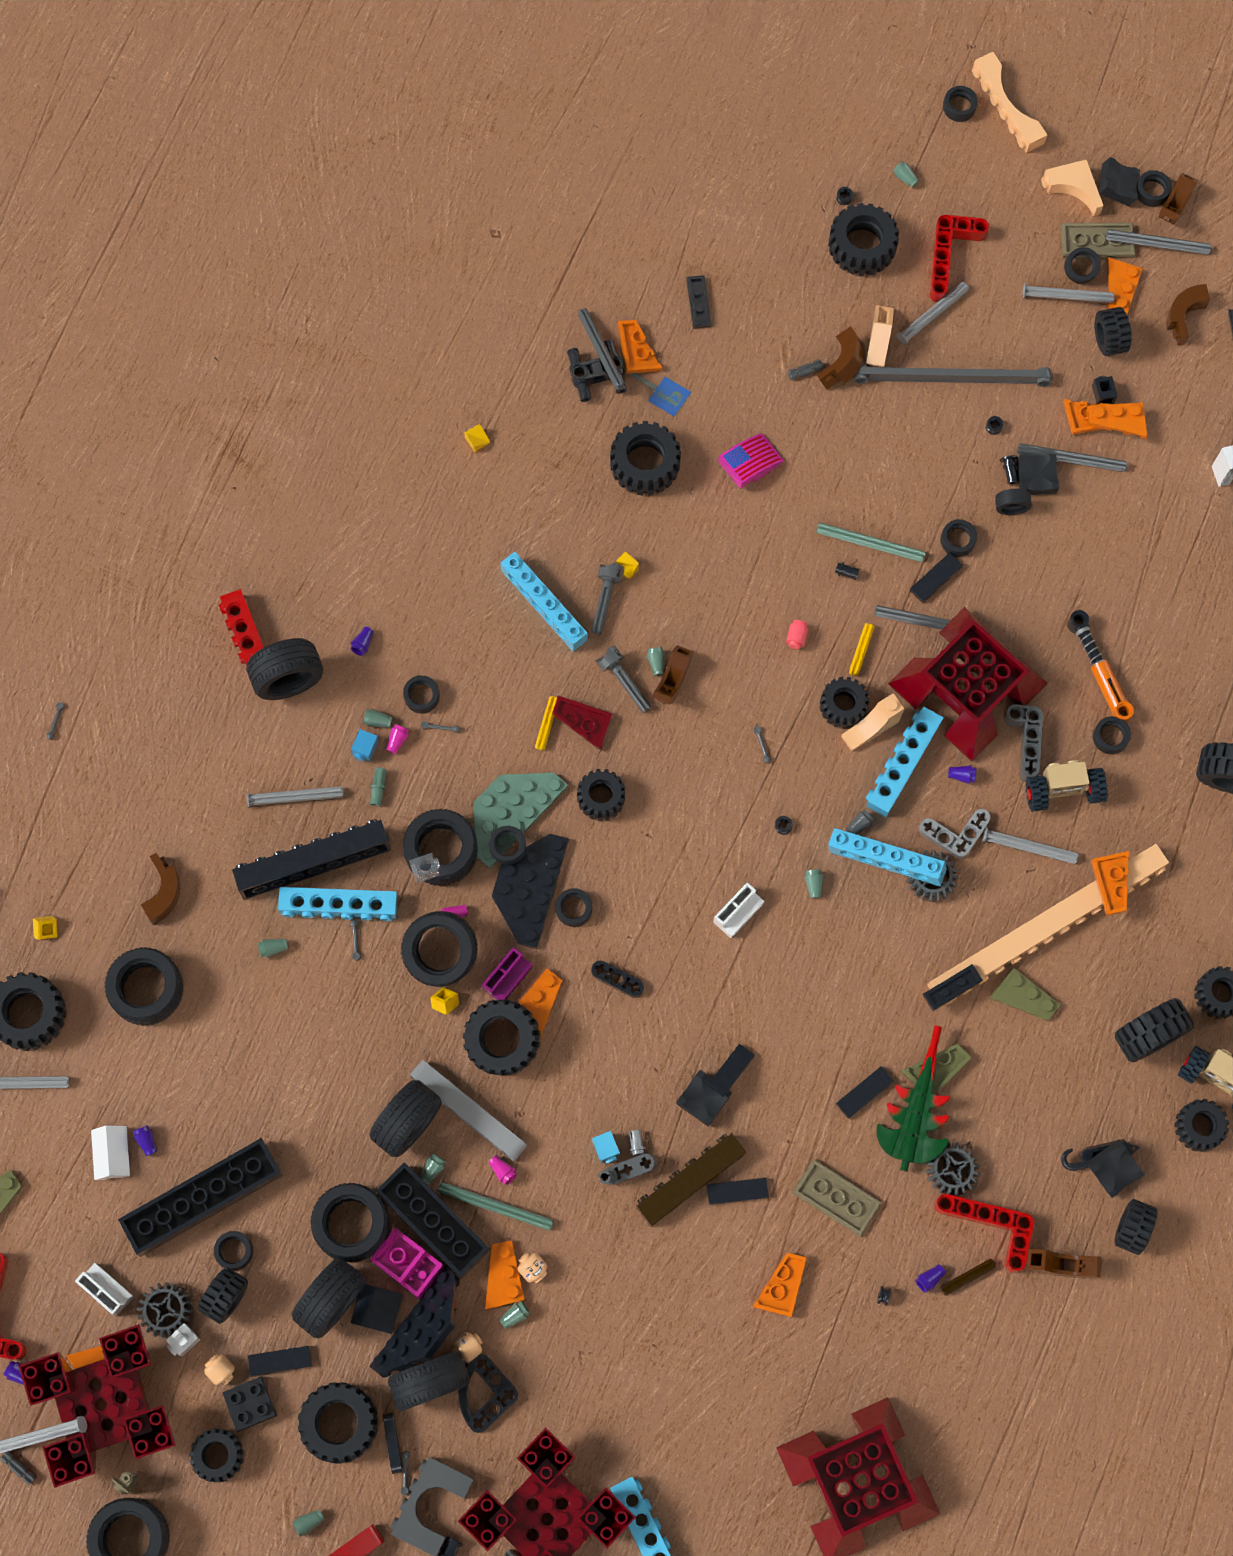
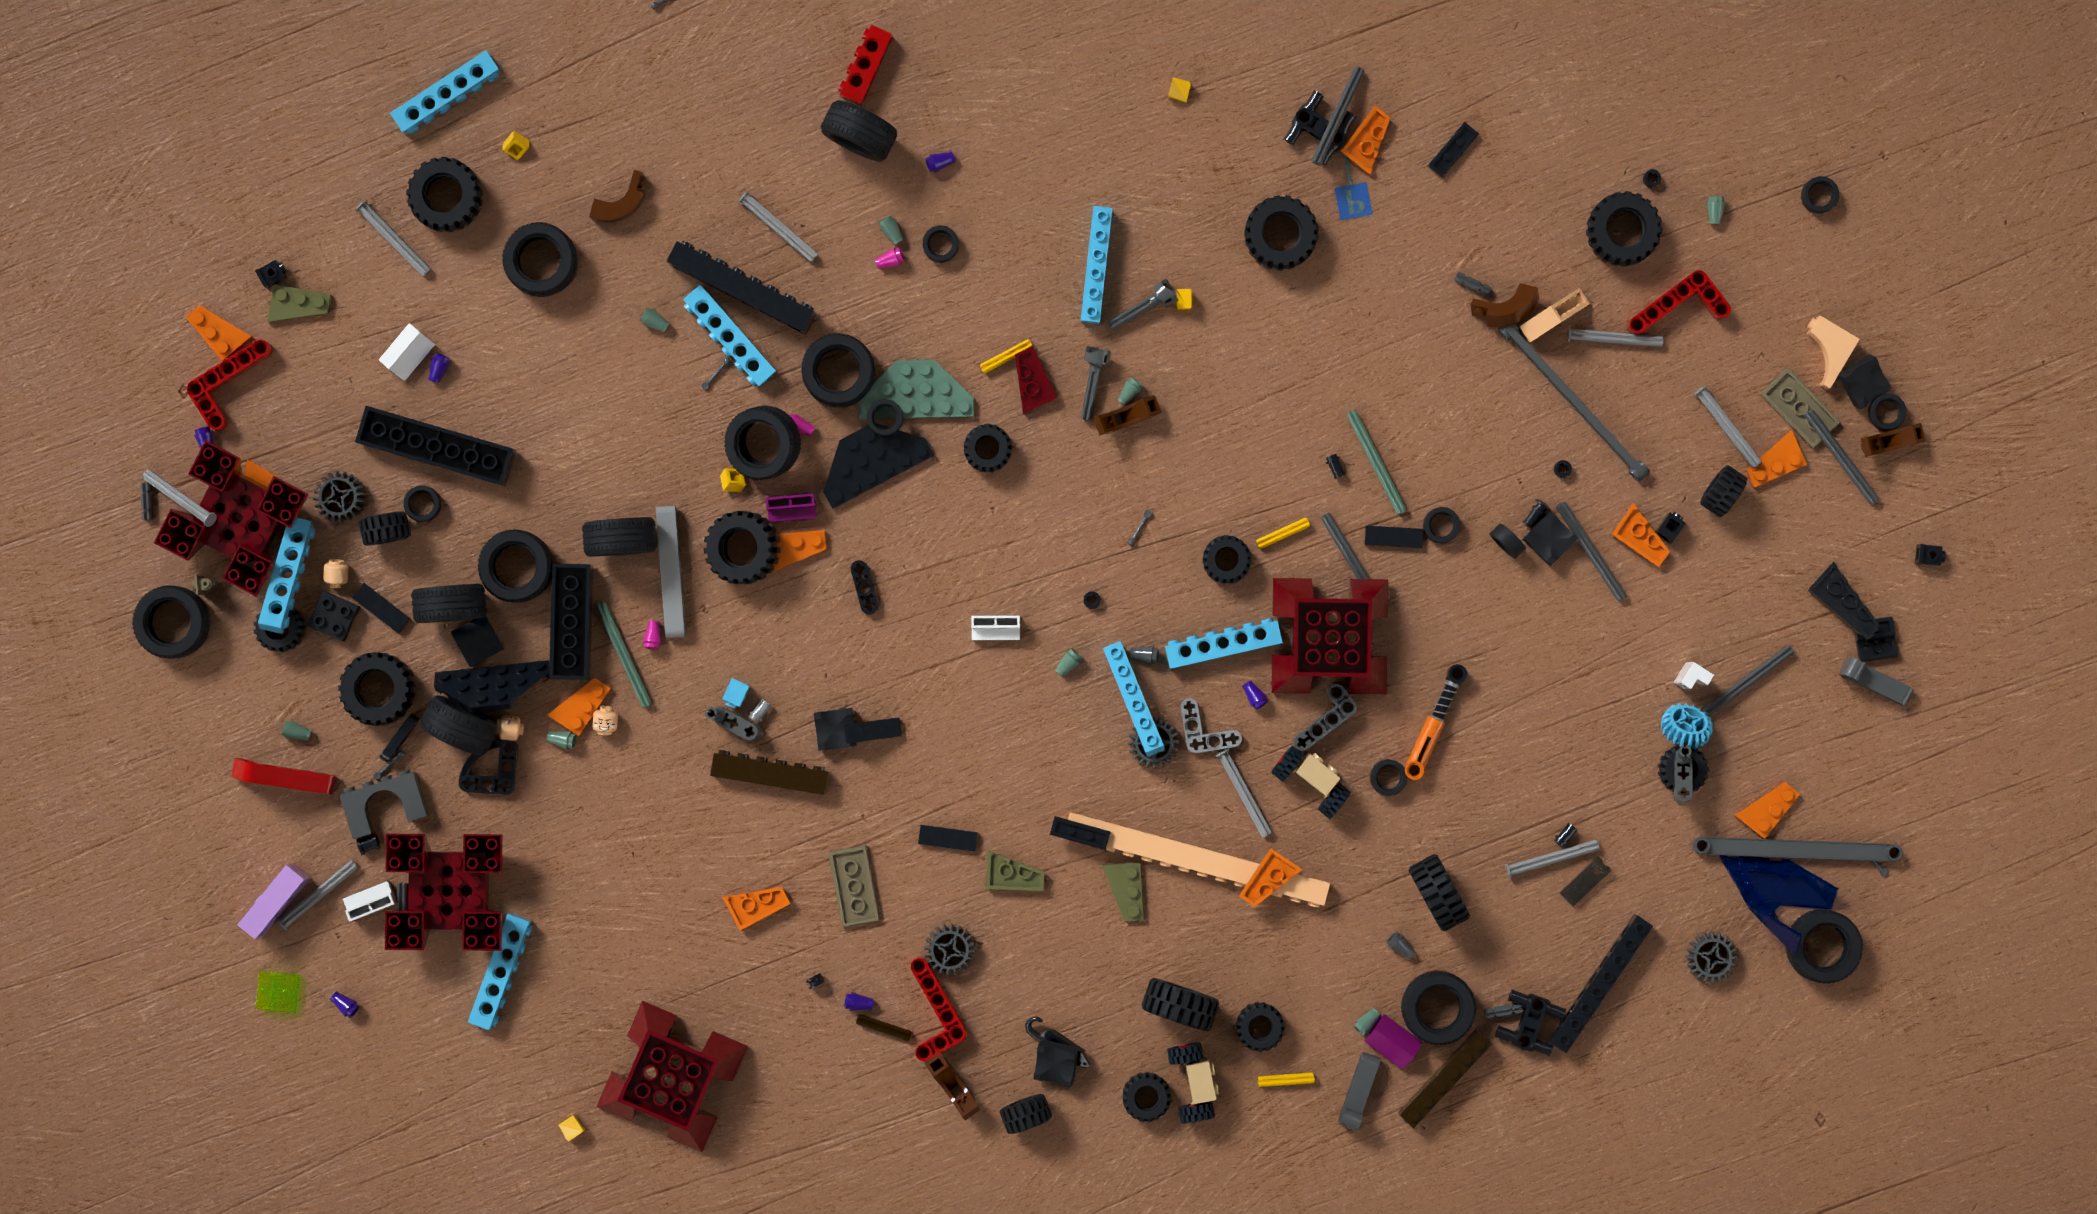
camera: 50 degrees right, 15 degrees up
white piece [75,1263,134,1317] -> none
white brick [166,1323,201,1357] -> none
dark azure brick [351,729,379,762] -> none
sand green axle [369,767,386,806] -> none
dark pink slope [370,1228,446,1299] -> none
clear brick [409,853,441,883] -> none
sand green cone [420,1153,446,1184] -> none
dark grey hinge [421,721,460,733] -> none
black tyre [556,888,592,927] -> none
black tile [706,1177,769,1205] -> none
slope [718,433,784,490] -> none
coral brick [786,620,808,649] -> none
light nougat arch [841,693,904,751] -> none
dark green animal [877,1025,950,1172] -> none
light nougat arch [972,52,1047,153] -> none
black tyre [1064,247,1101,284] -> none
orange wing [1087,403,1147,439] -> none
reddish brown arch [1166,284,1210,346] -> none
none -> medium azure brick [258,518,315,634]

